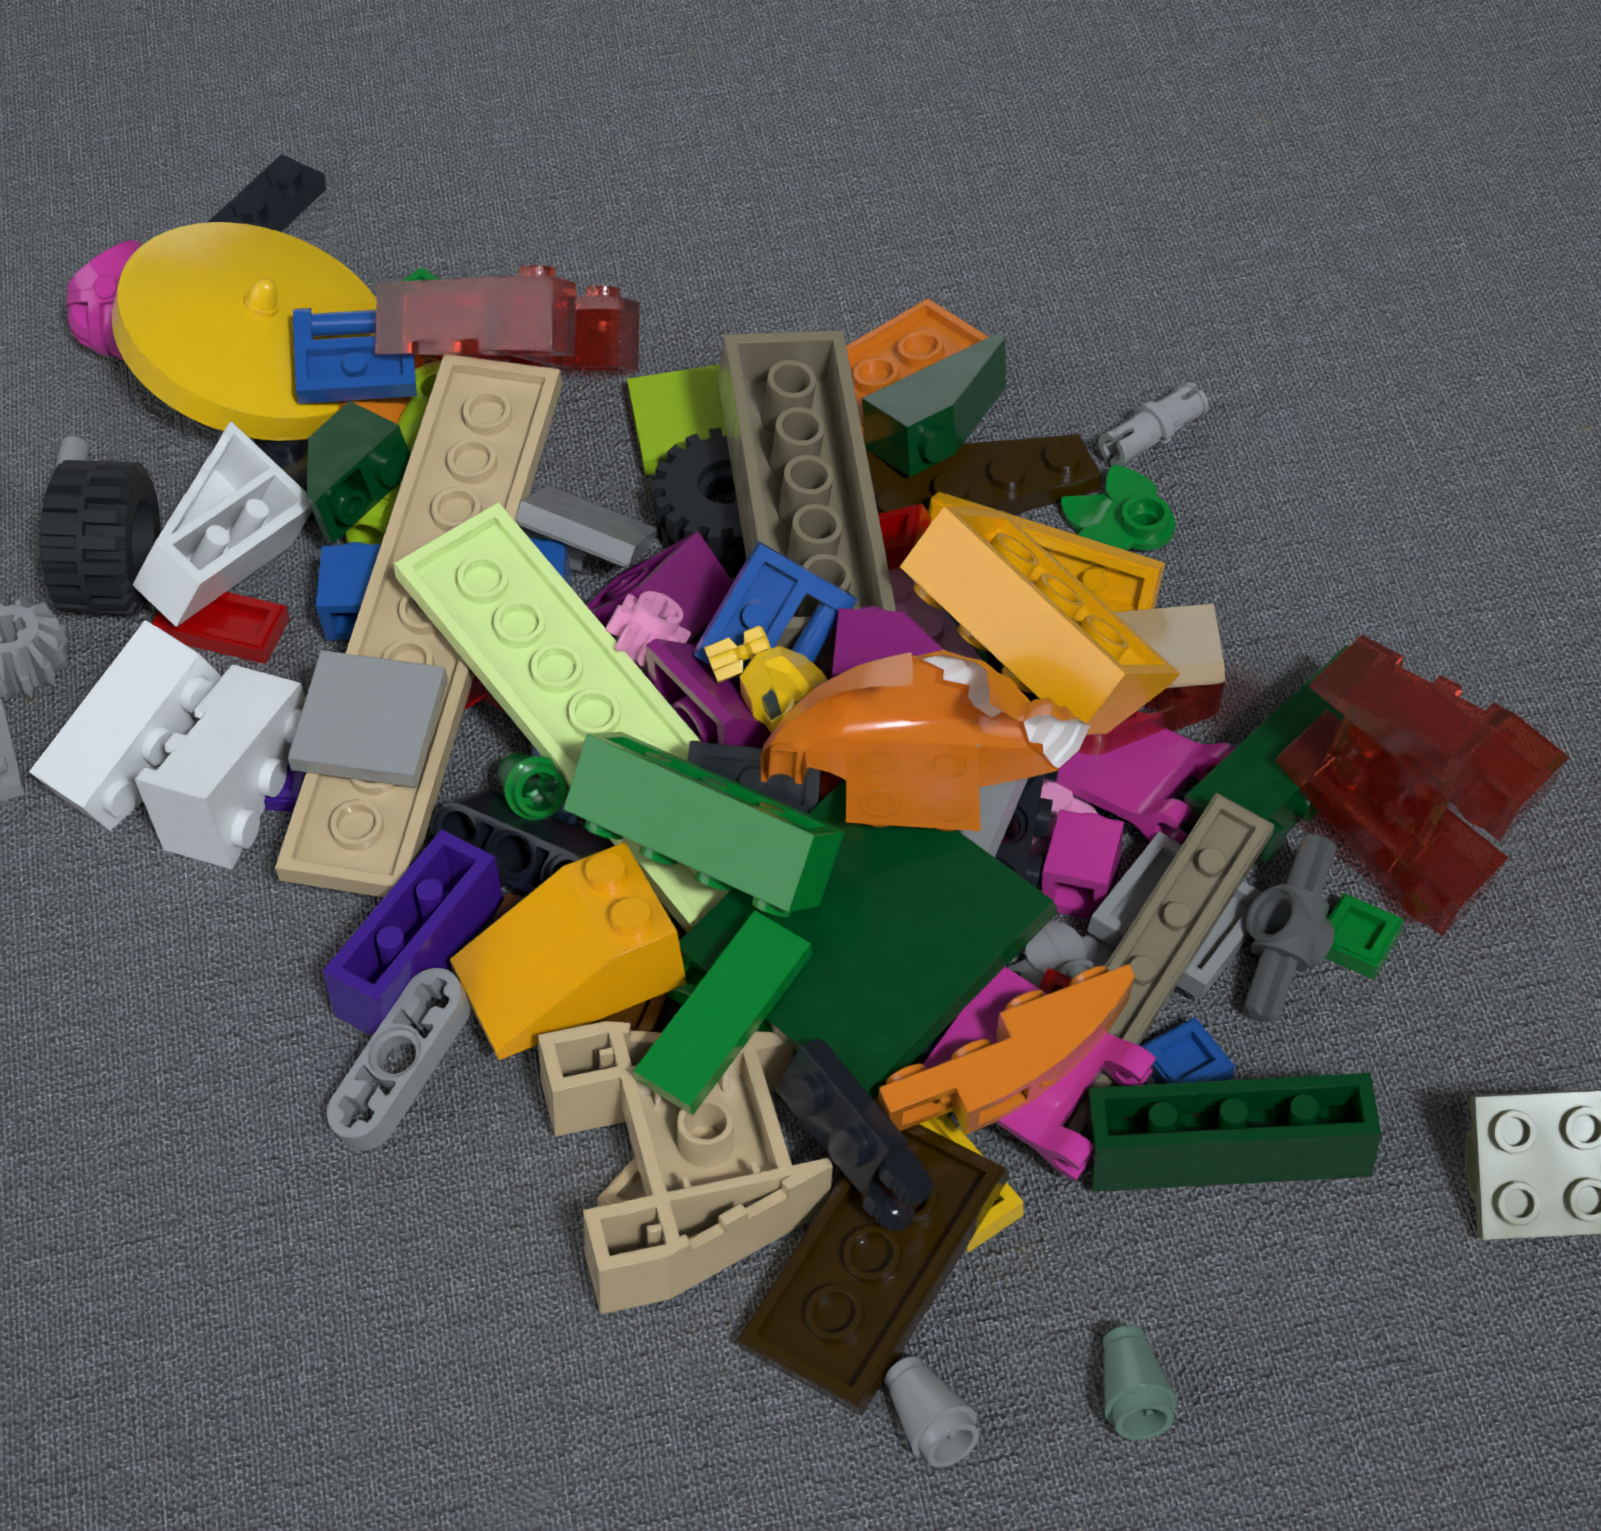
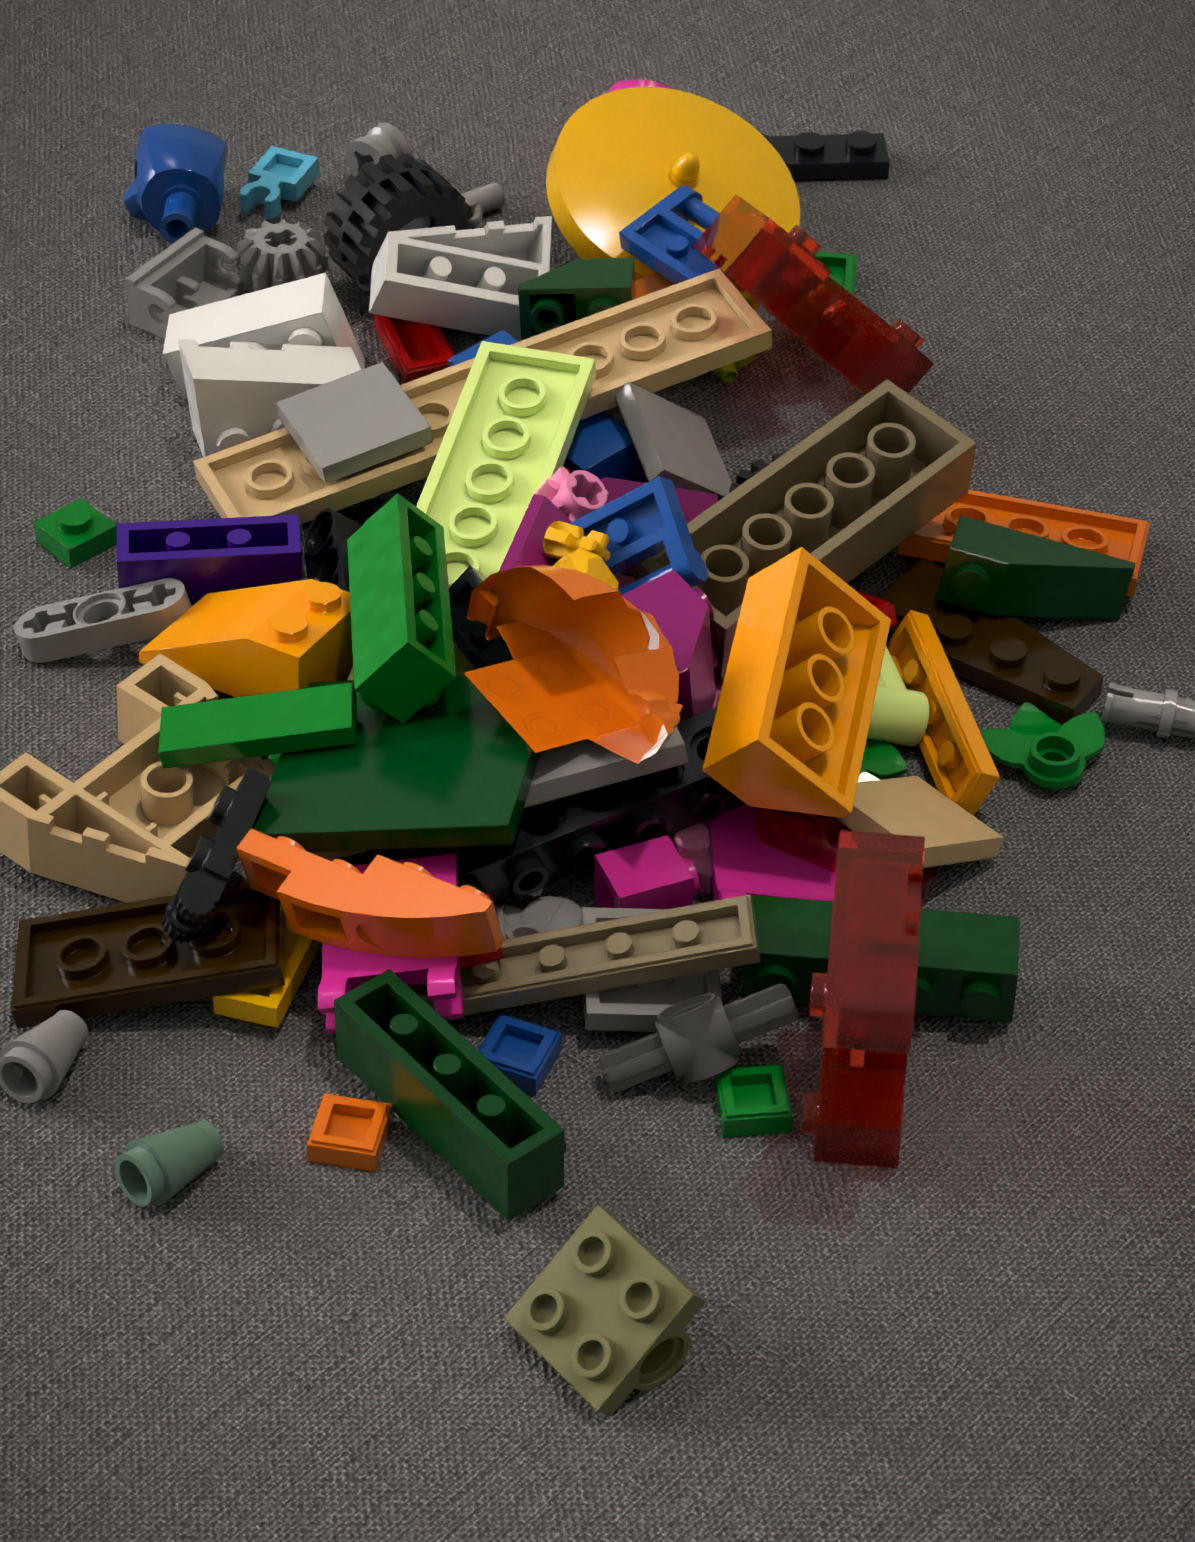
camera: 50 degrees right, 10 degrees down
none -> green plate [34,498,117,568]
none -> orange tile [307,1093,393,1172]

